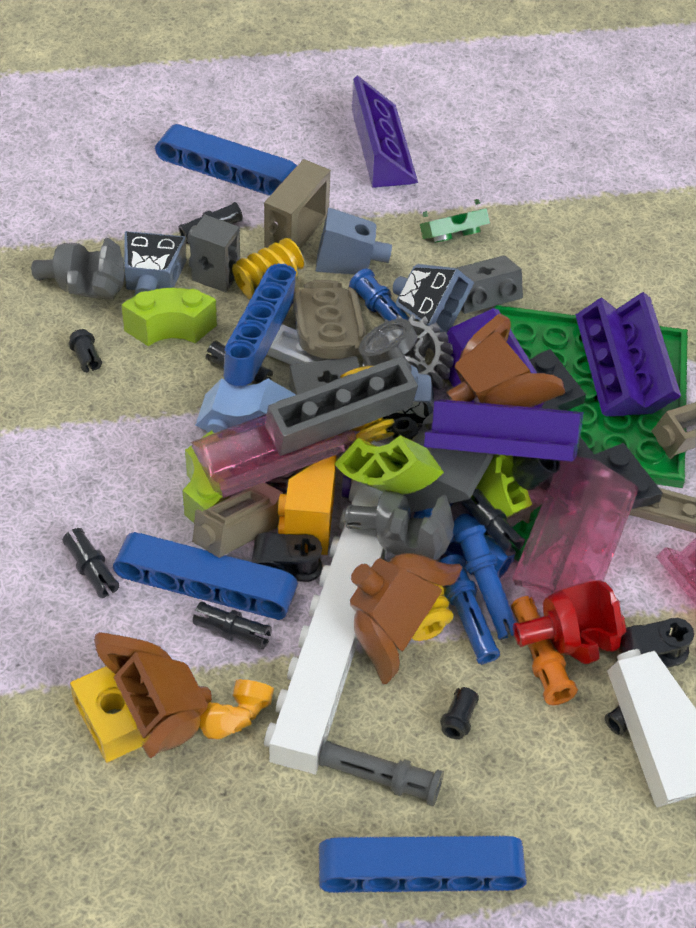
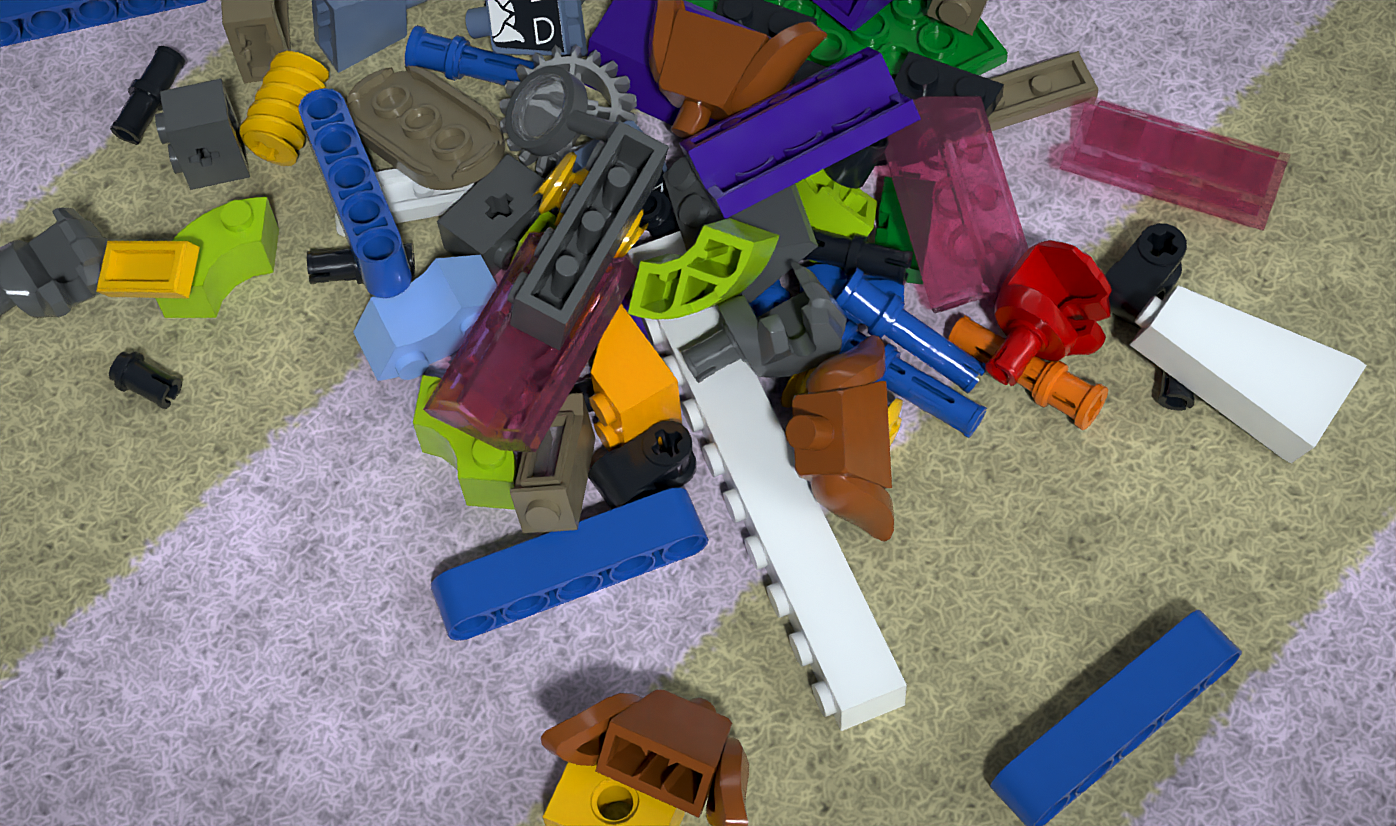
camera: 30 degrees left, 10 degrees up
black pin [62,528,120,598] -> none
torso [124,231,187,296] -> none
black pin [192,601,272,649] -> none
light orange arm [199,679,274,740] -> none
dark grey pin [319,740,444,806] -> none
black pin [440,687,479,740] -> none
none -> yellow tile [96,241,200,299]

